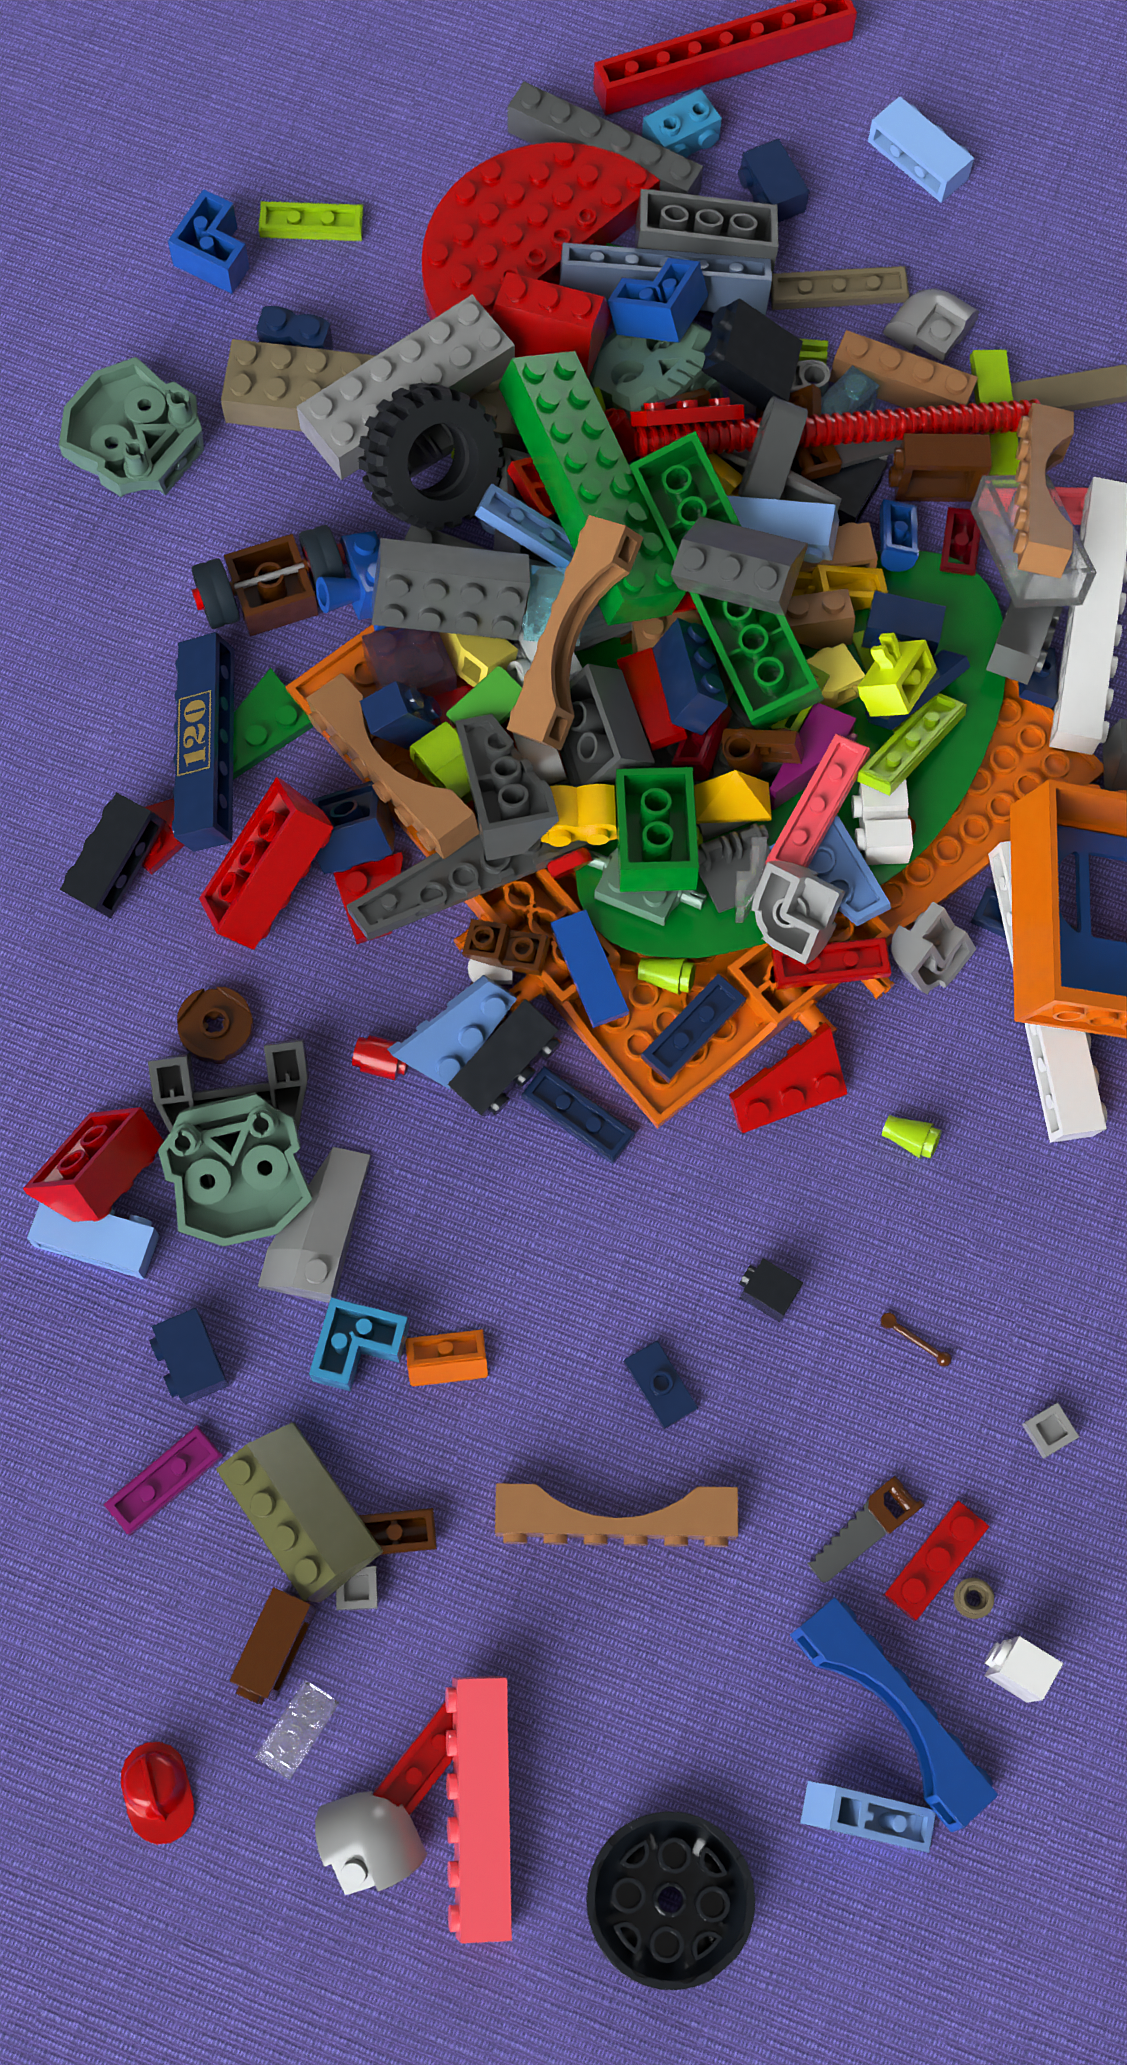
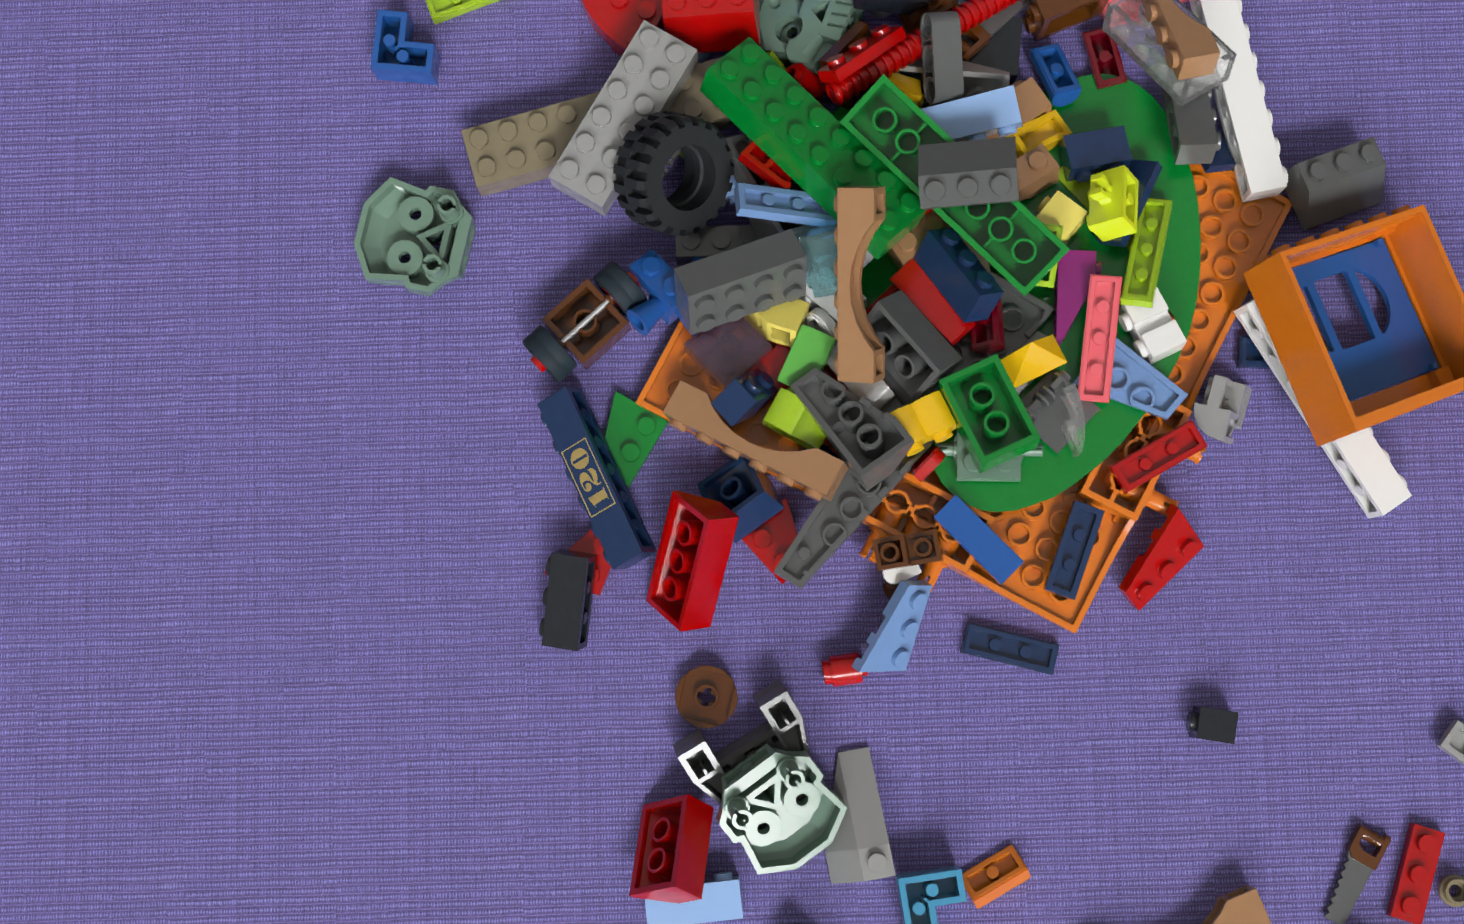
camera: 15 degrees left, 10 degrees up
dark blue brick [256,306,333,350] -> none
black brick [448,999,564,1116] -> none
dark blue plate [623,1340,698,1430] -> none
lime cone [638,957,696,995] -> none
reddish brown plate [721,727,805,777] -> none
light grey brick [751,860,846,965] -> none
reddish brown hinge [880,1313,952,1367] -> none
lime cone [882,1115,942,1159] -> none

